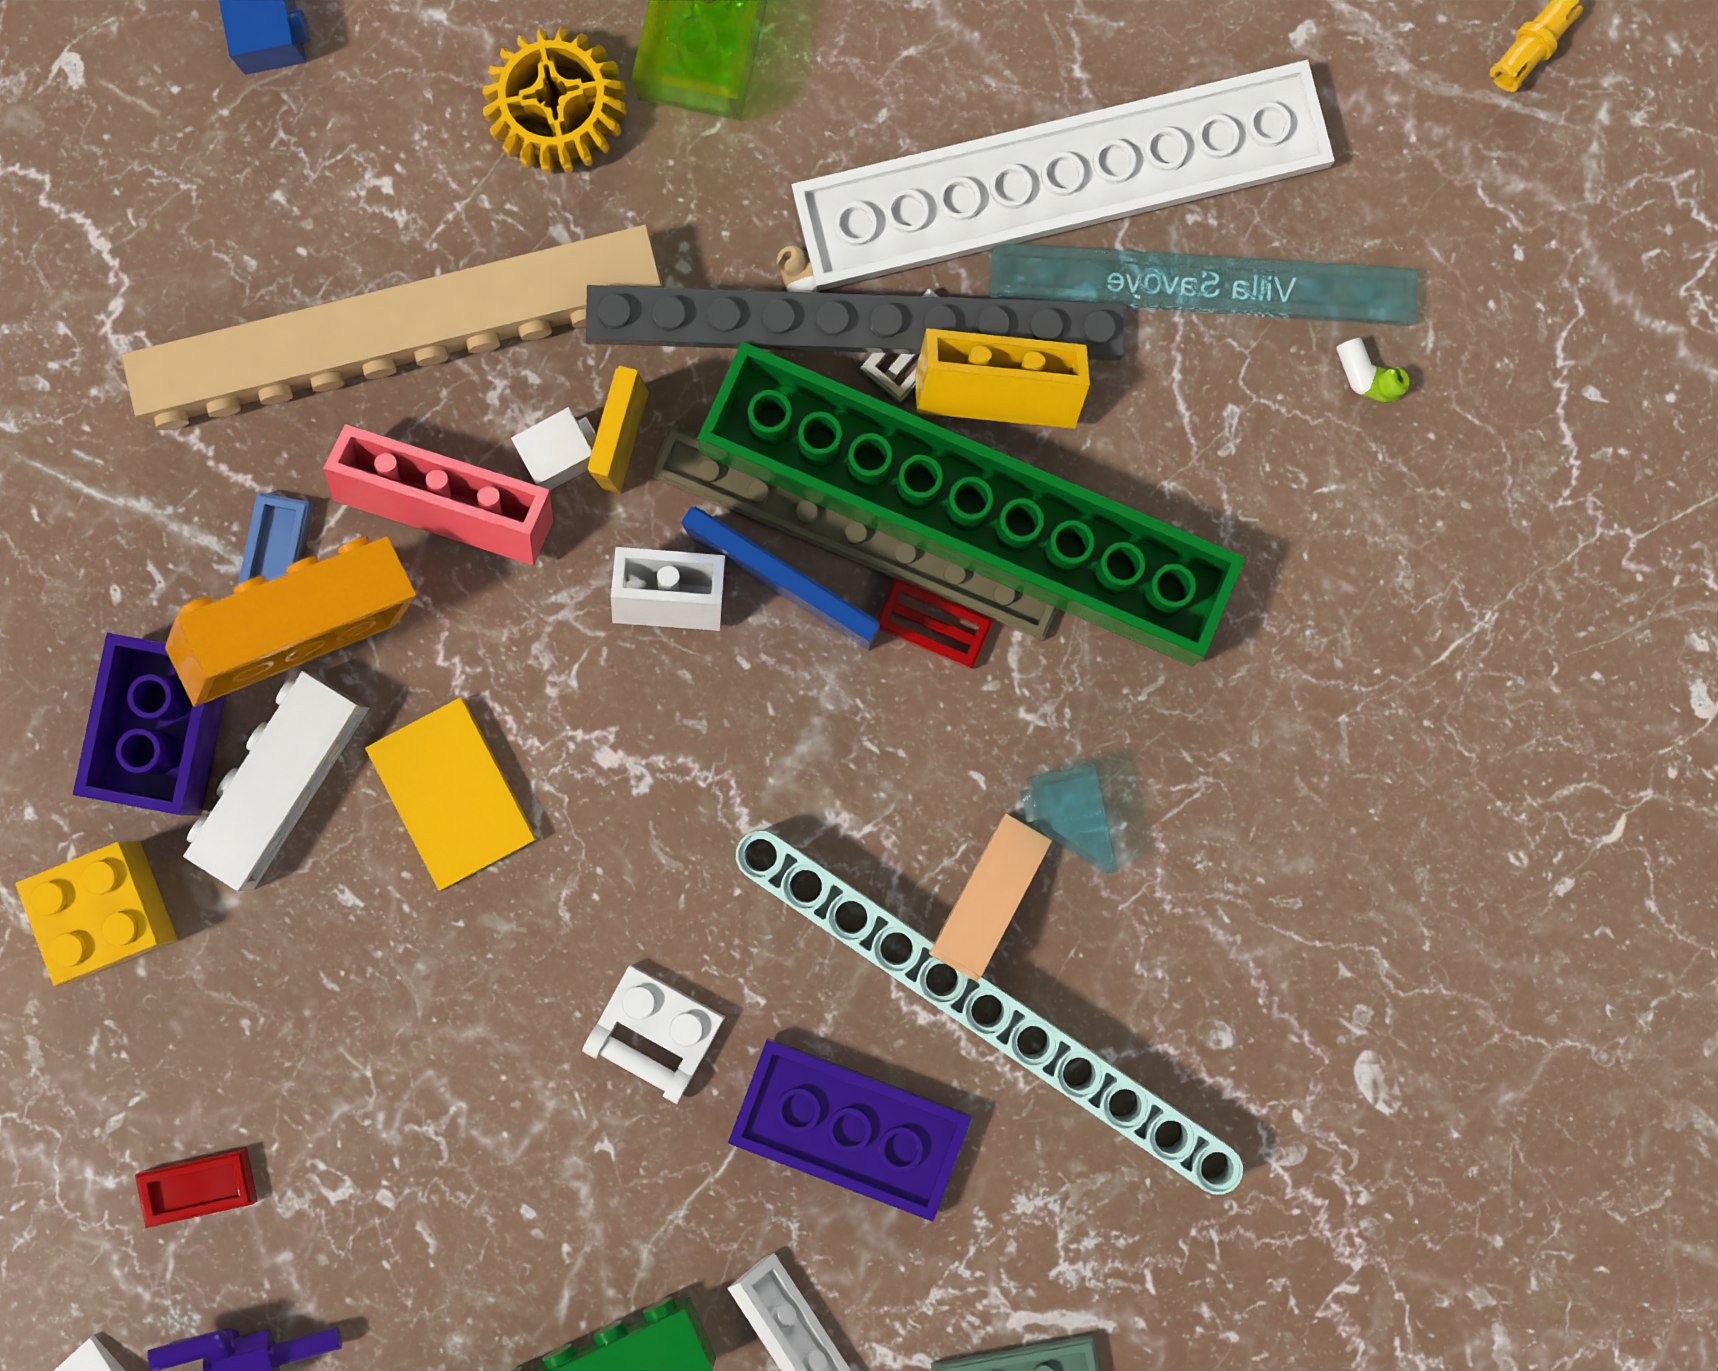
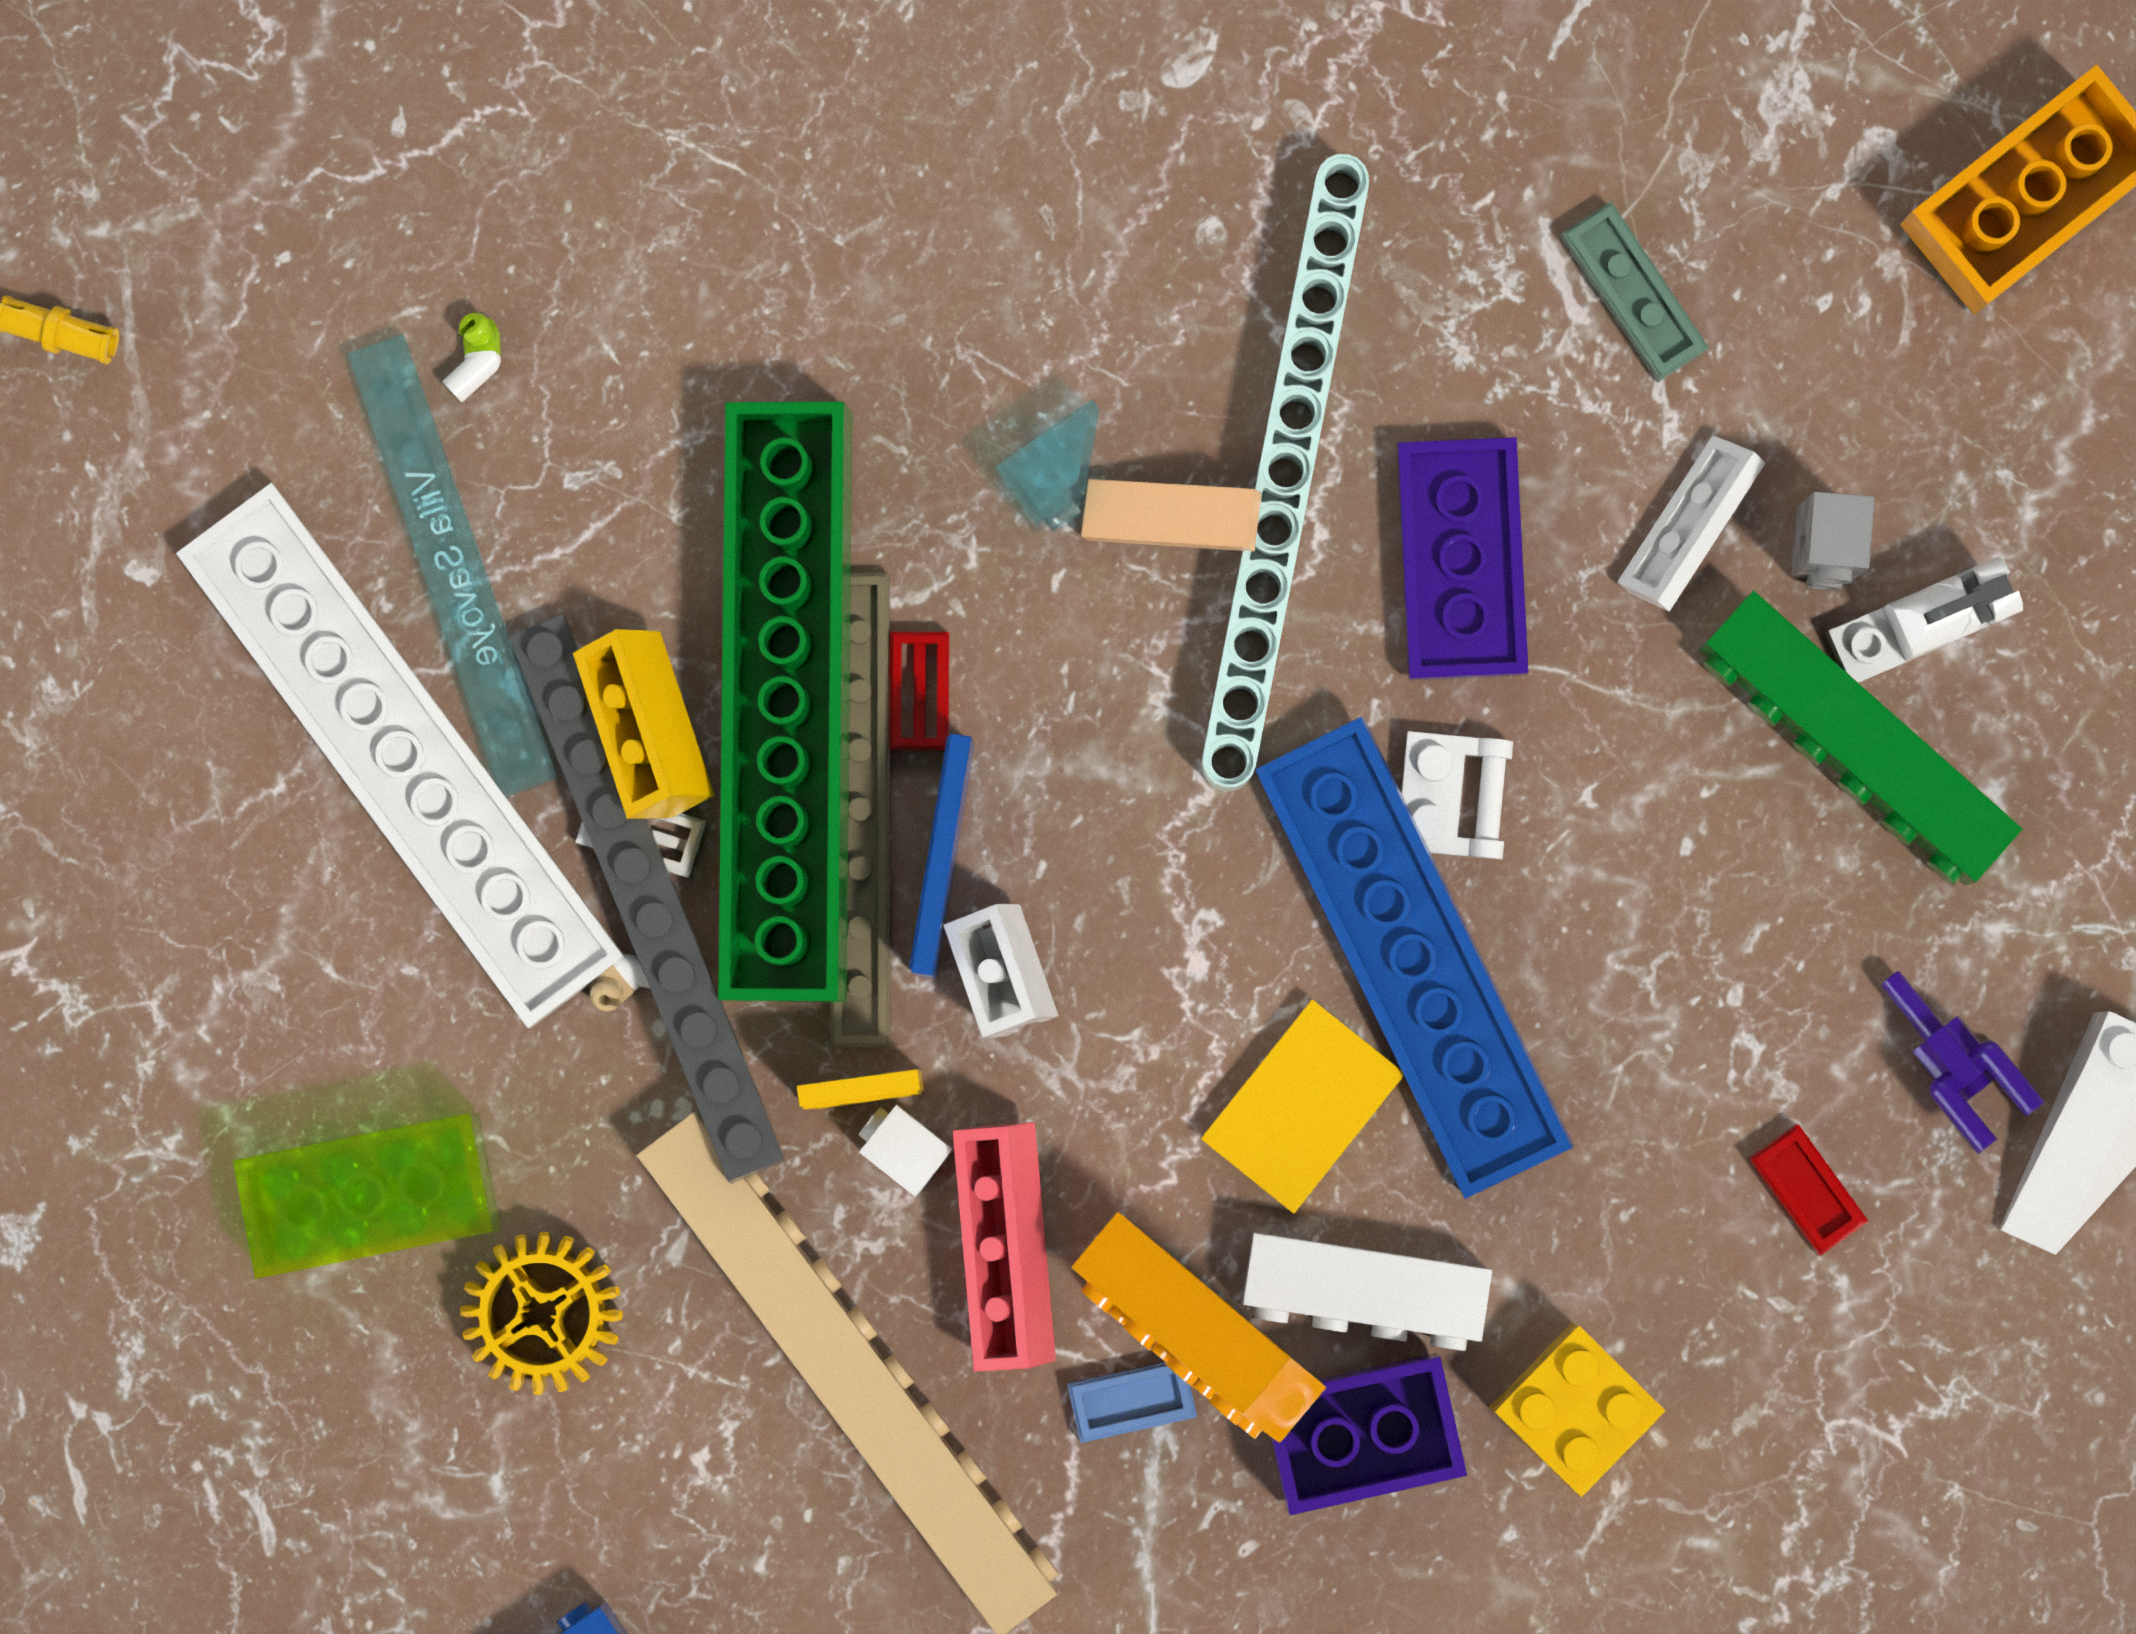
camera: 115 degrees left, 0 degrees up
none -> blue plate [1255,717,1574,1199]

